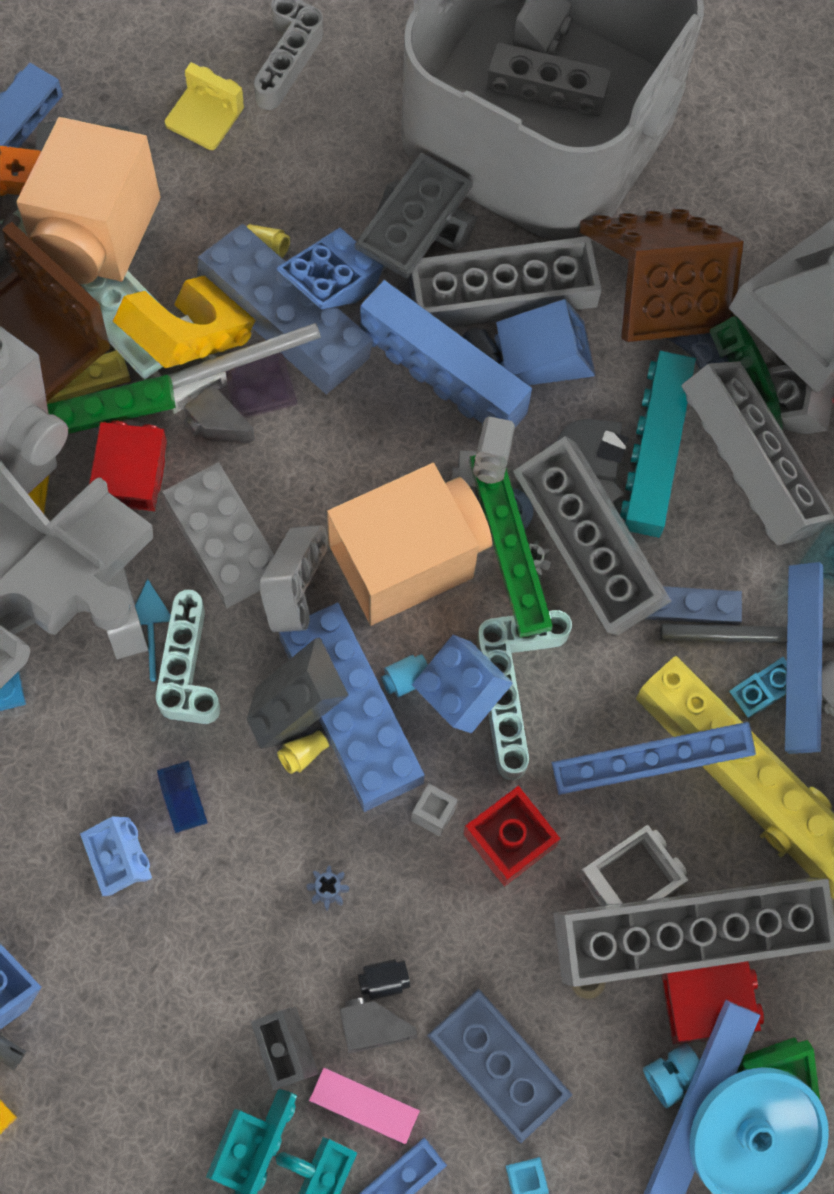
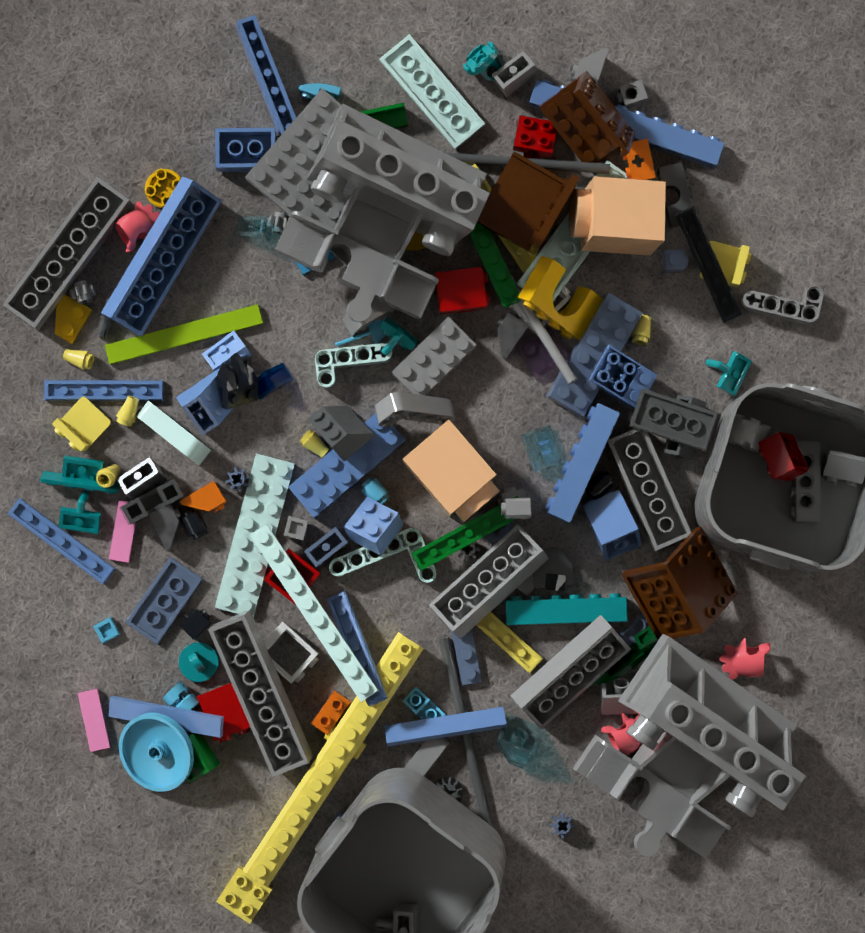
camera: 80 degrees right, 15 degrees up
none -> medium blue tile [44,380,164,401]
none -> light yellow bracket [52,397,111,452]
none -> light yellow cone [63,349,94,370]
none -> light yellow cone [96,464,121,488]
none -> lime tile [104,304,263,365]
none -> light yellow cone [116,396,139,427]
none -> dark grey arch [119,479,184,525]
none -> light aqua beam [136,401,211,466]
none -> medium blue slope [176,368,233,436]
none -> orange slope [179,481,227,513]
none -> black brick [179,609,212,640]
none -> teal tile [179,642,219,682]
none -> light aqua plate [215,454,295,618]
none -> black plate [217,353,258,410]
none -> light aqua plate [250,524,379,702]
none -> sand blue brick [304,527,349,568]
none -> orange brick [311,690,352,735]
none -> teal plate [379,316,419,356]
none -> light yellow tile [476,612,543,673]
none -> clear light blue brick [521,425,563,473]
none -> sand blue brick [662,250,688,273]
none -> black tile [675,206,742,323]
none -> teal plate [706,351,752,396]
none -> coral piece [719,638,771,680]
none -> red brick [758,432,809,481]

